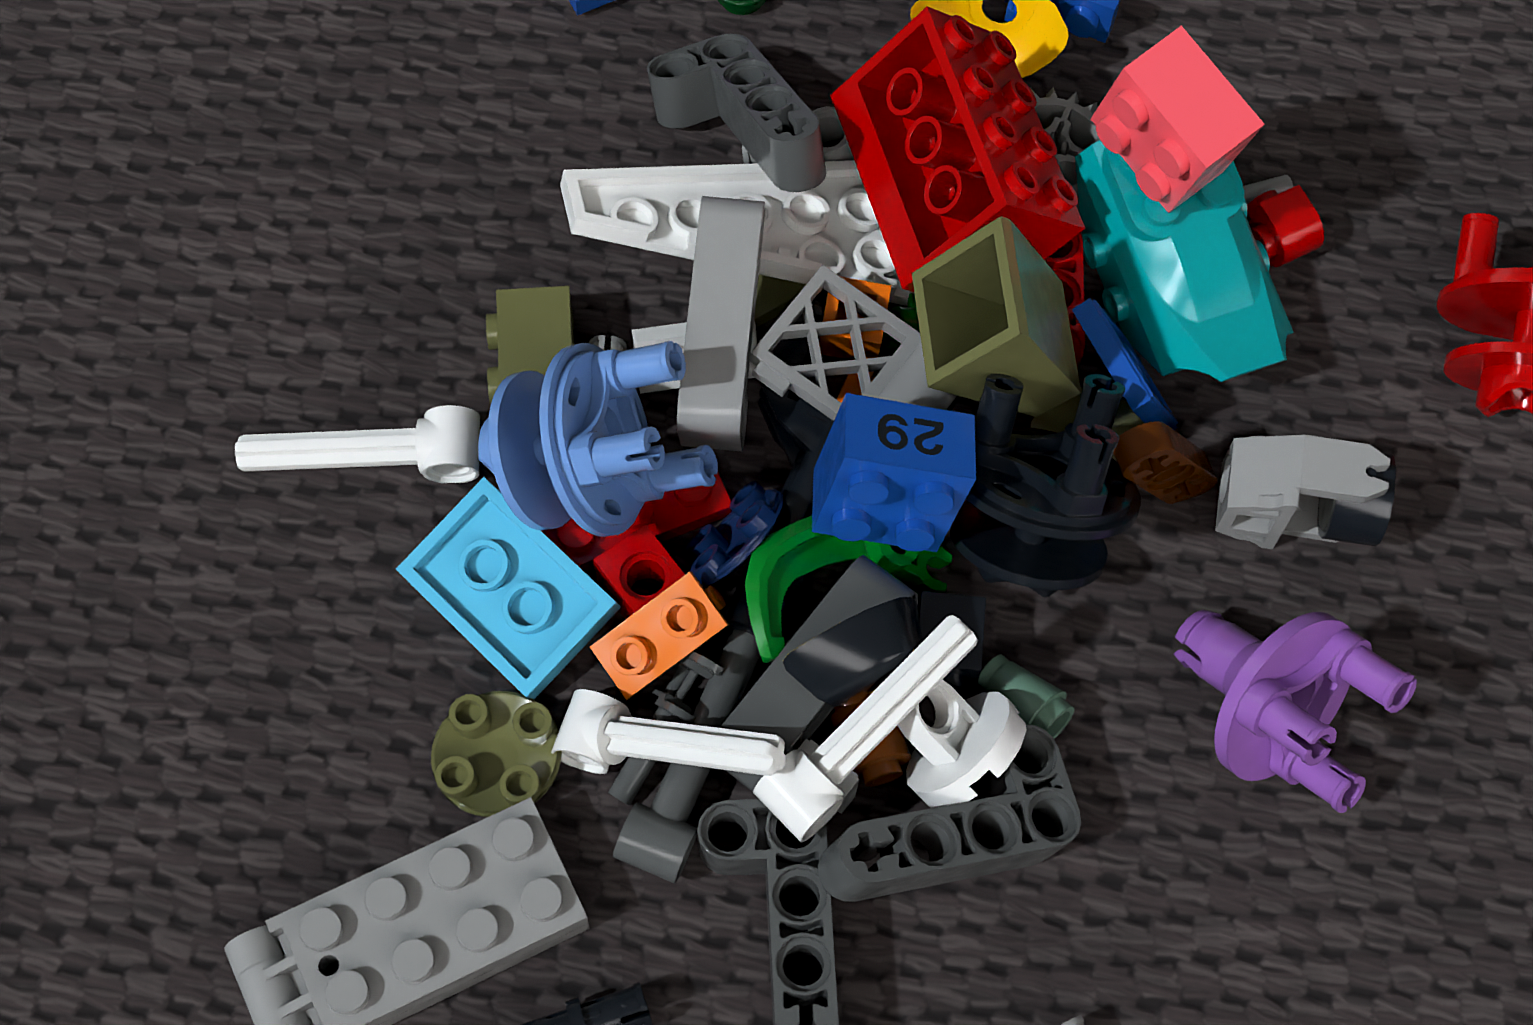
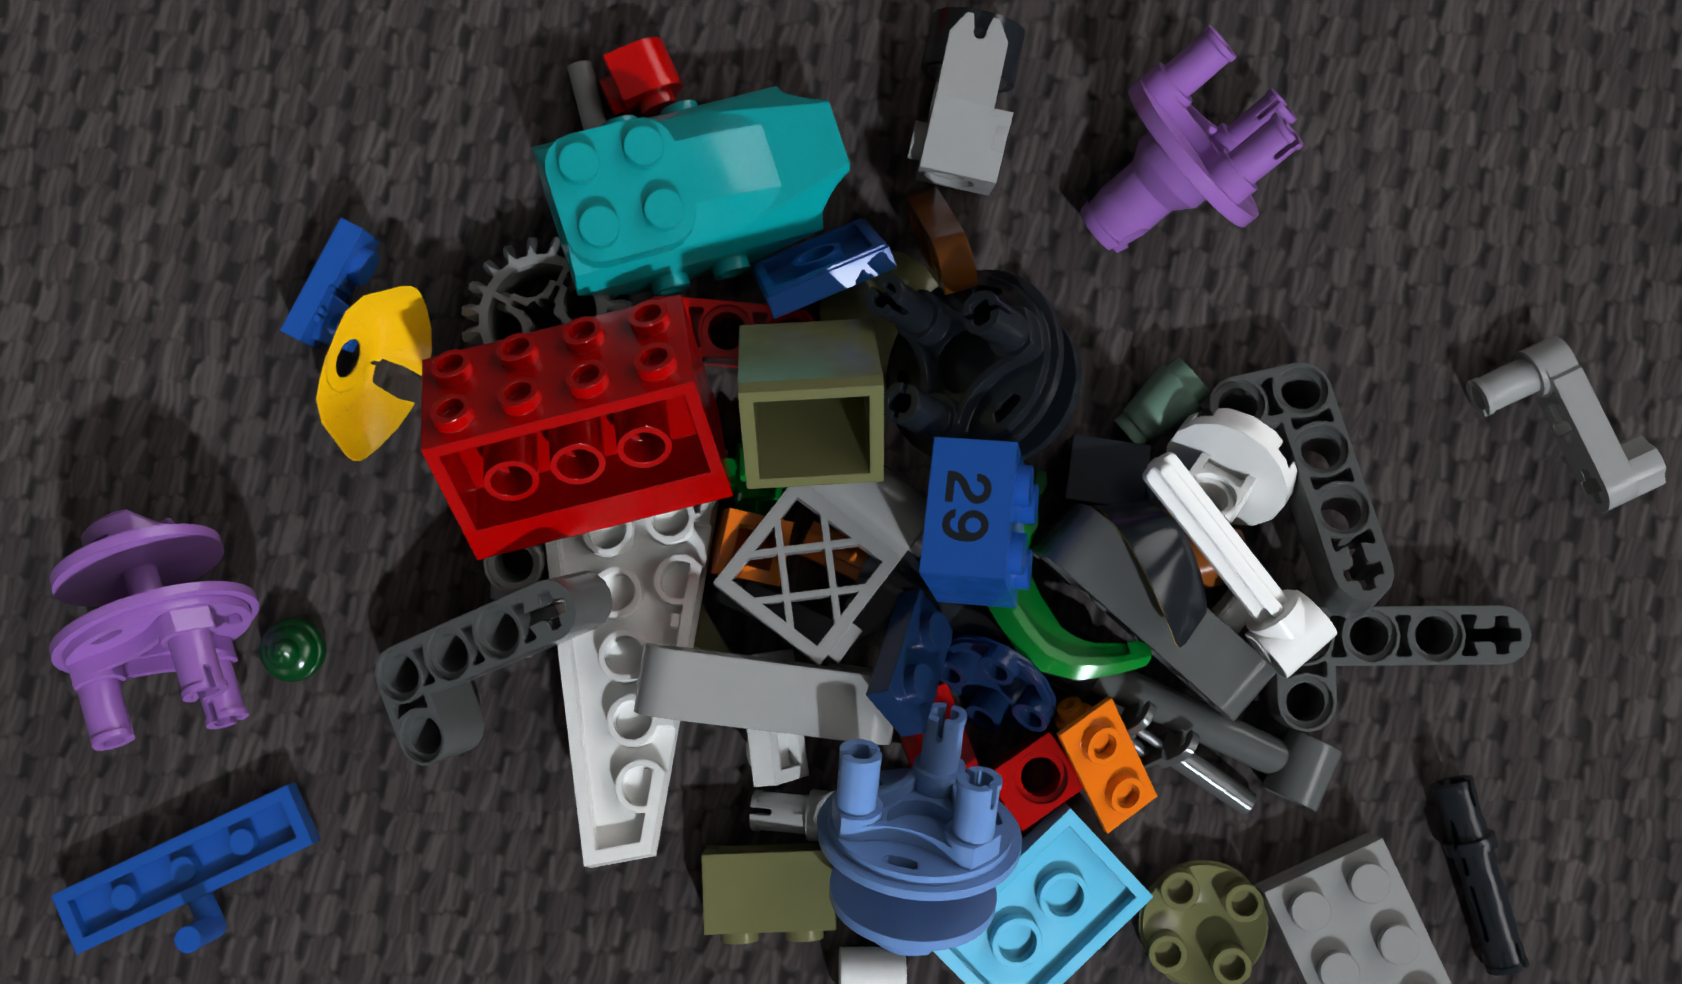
camera: 80 degrees left, 20 degrees up
white axle [551,689,787,776] -> none
coral brick [1090,25,1265,213] -> none
none -> dark blue plate [866,588,954,737]

